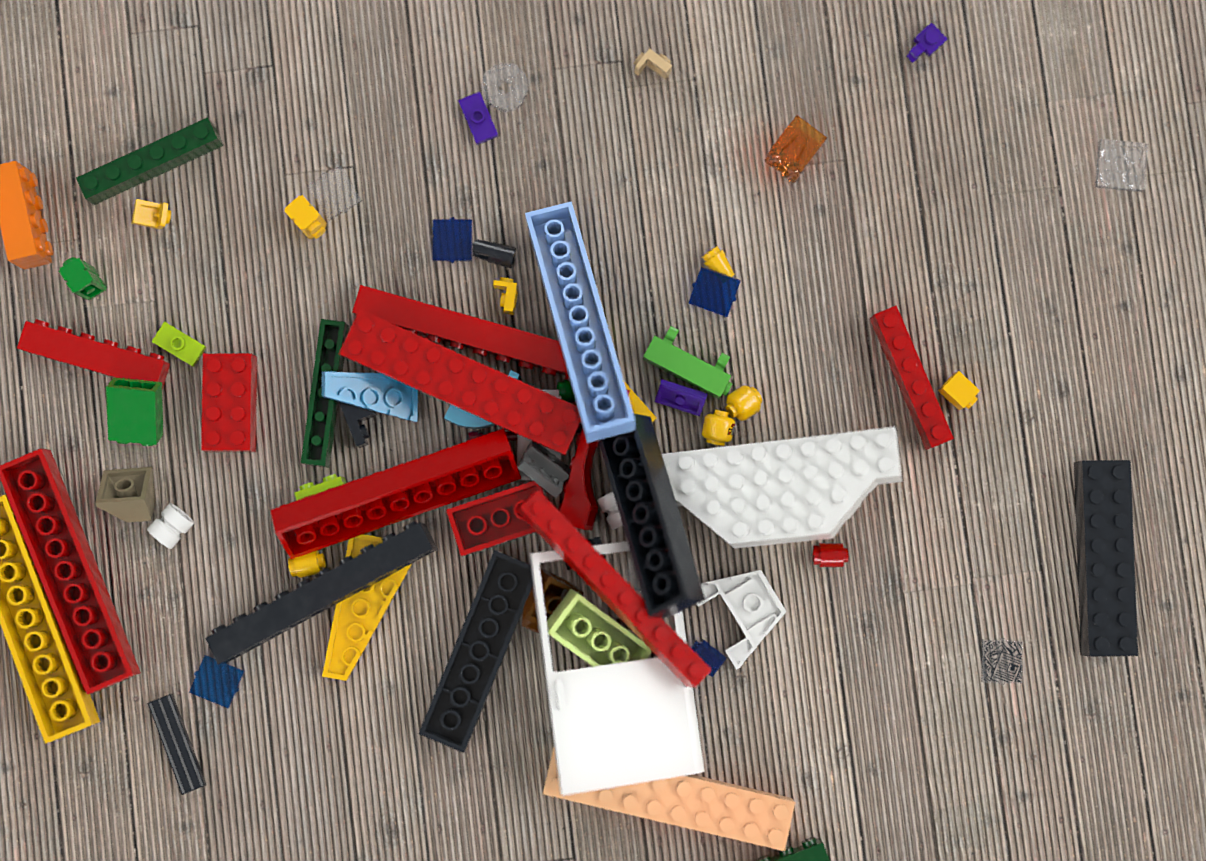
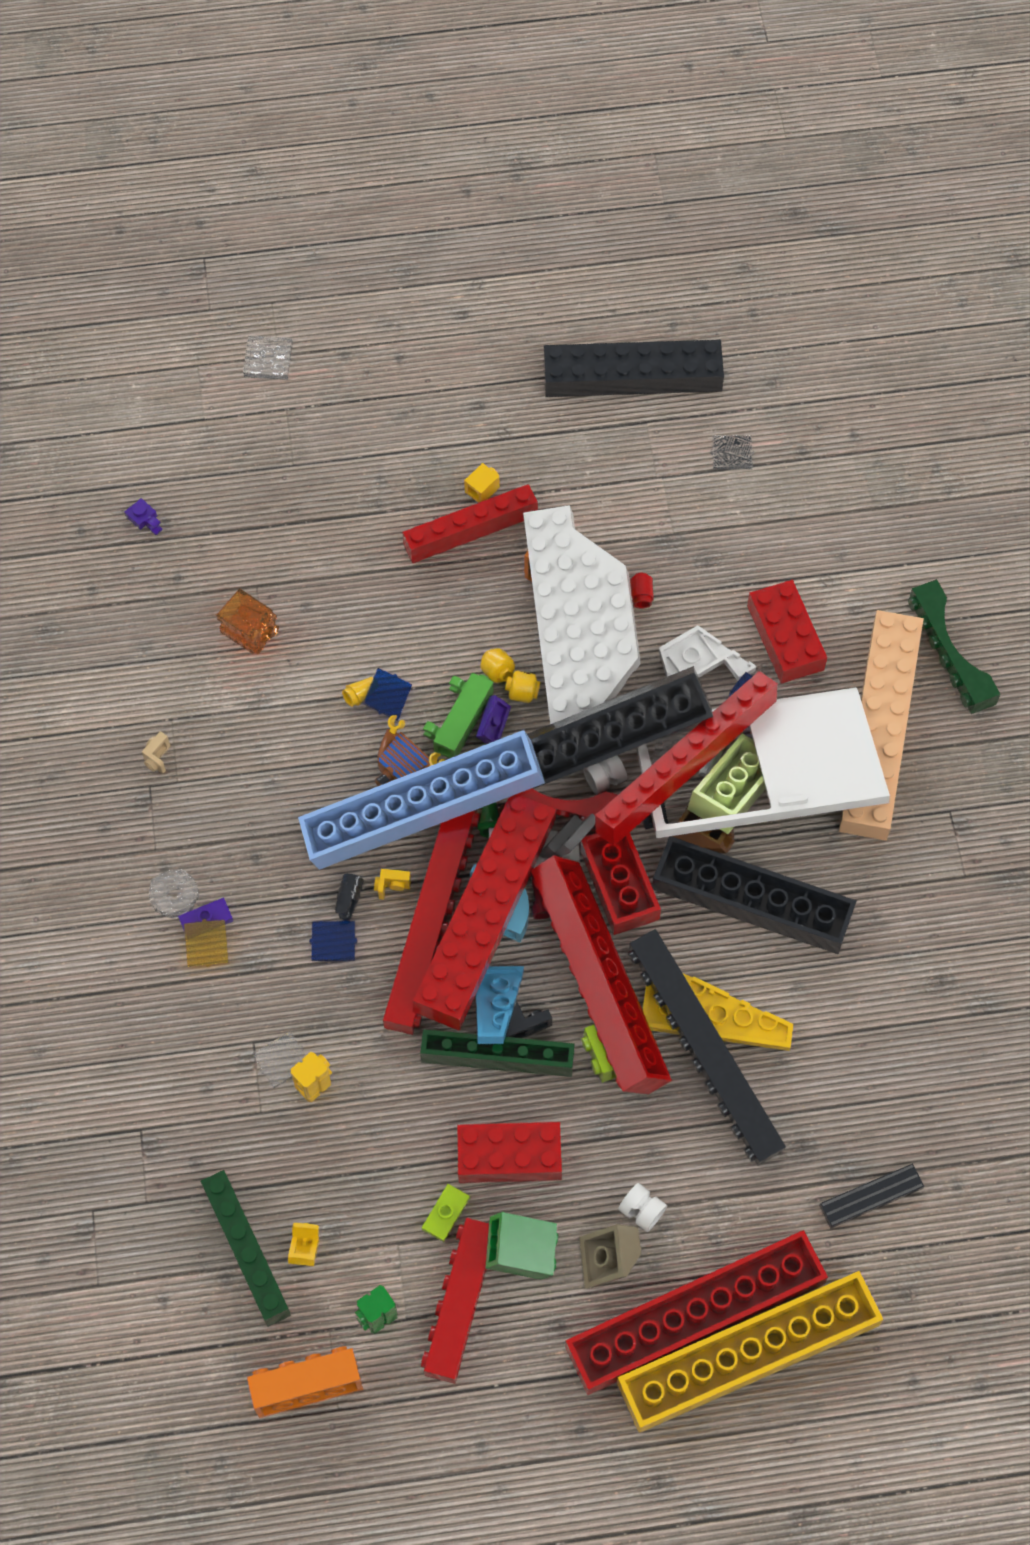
camera: 85 degrees left, 20 degrees down
clear blue piece [189,655,245,708] -> none
yellow brick [288,550,326,578] -> none
none -> clear yellow piece [184,919,229,967]
none -> torso [374,715,445,786]
none -> red brick [747,579,828,684]

